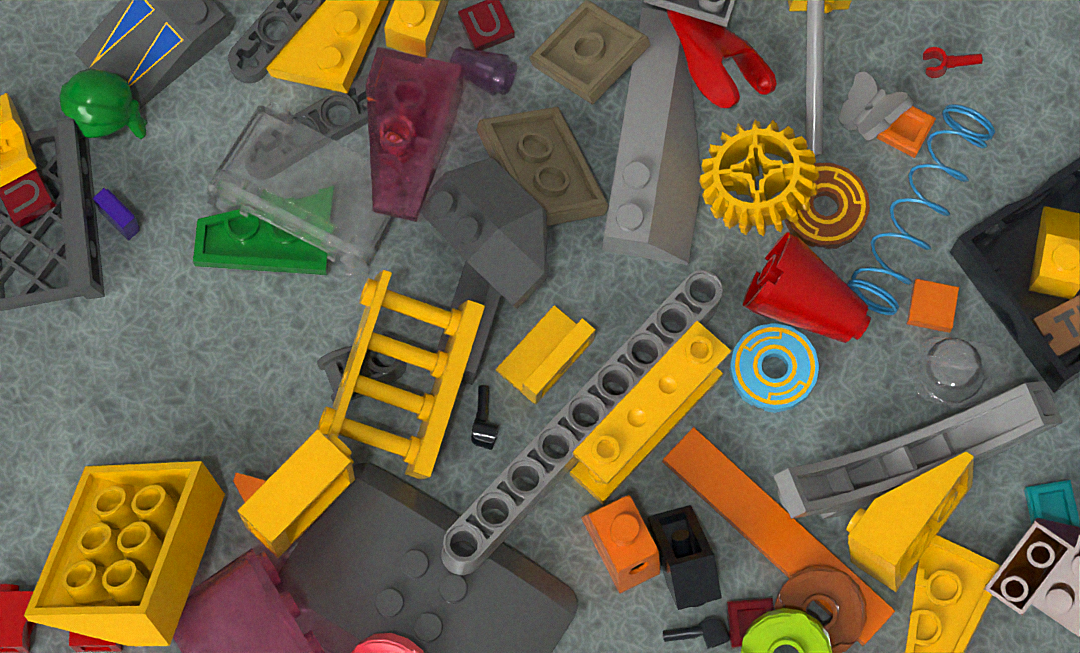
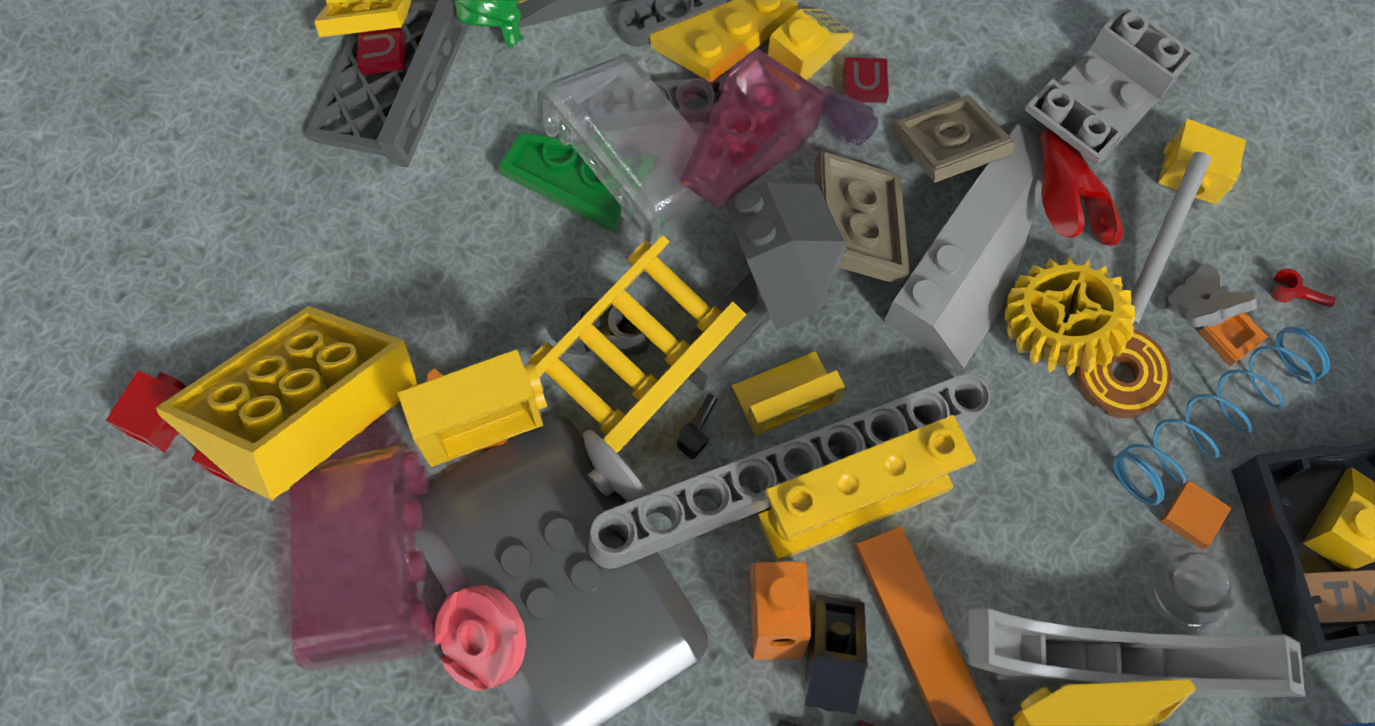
camera: 25 degrees right, 5 degrees down
dark purple tile [93,188,140,241] -> none
medium azure tile [729,323,819,413] -> none
red cone [742,232,871,343] -> none
none -> light grey dish [583,429,649,501]

